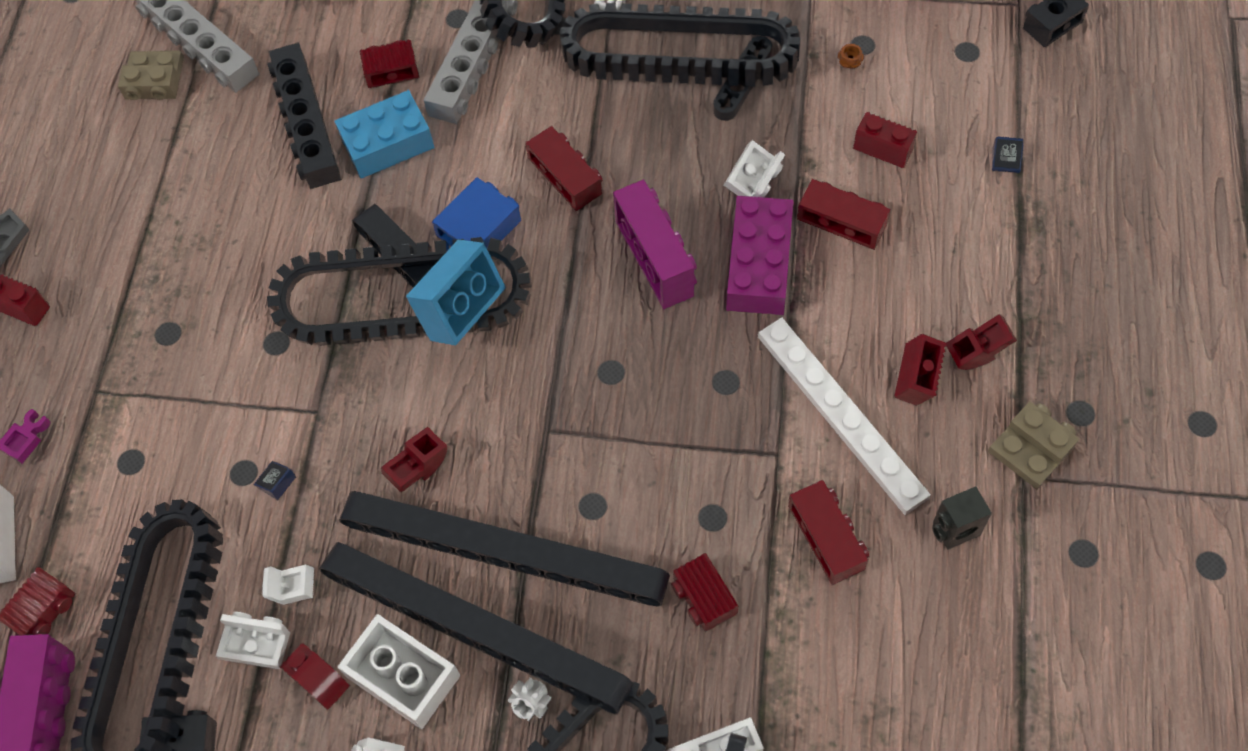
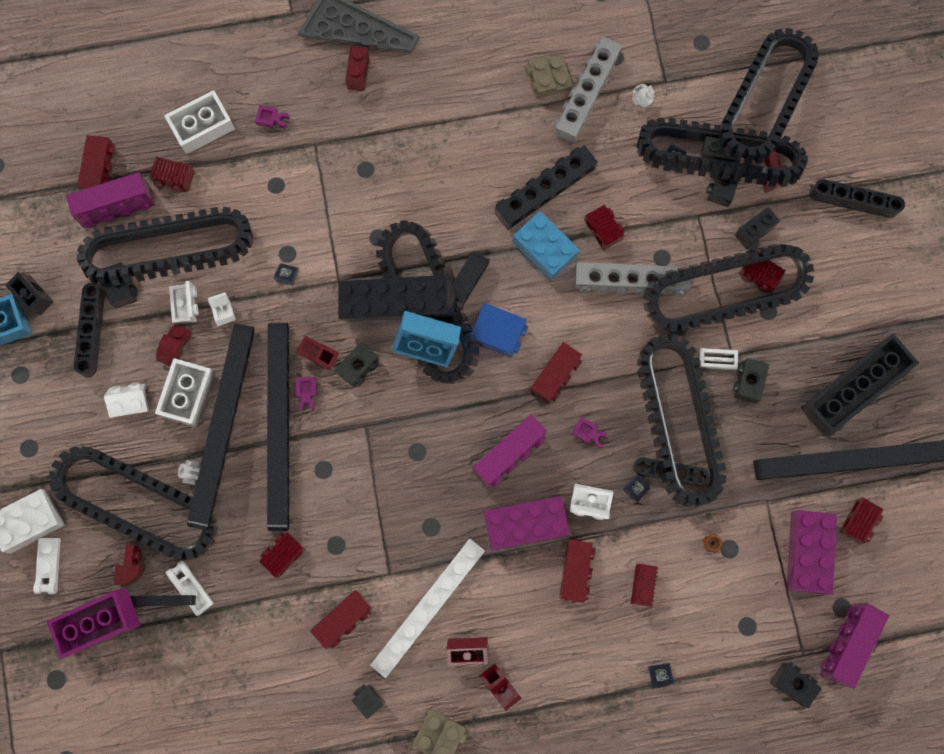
camera: 65 degrees right, 15 degrees up
none -> magenta plate [296,377,317,411]
none -> pearl dark grey brick [335,342,379,388]
none -> black brick [338,275,455,322]
none -> magenta plate [571,417,608,448]
none -> slope [623,474,651,503]

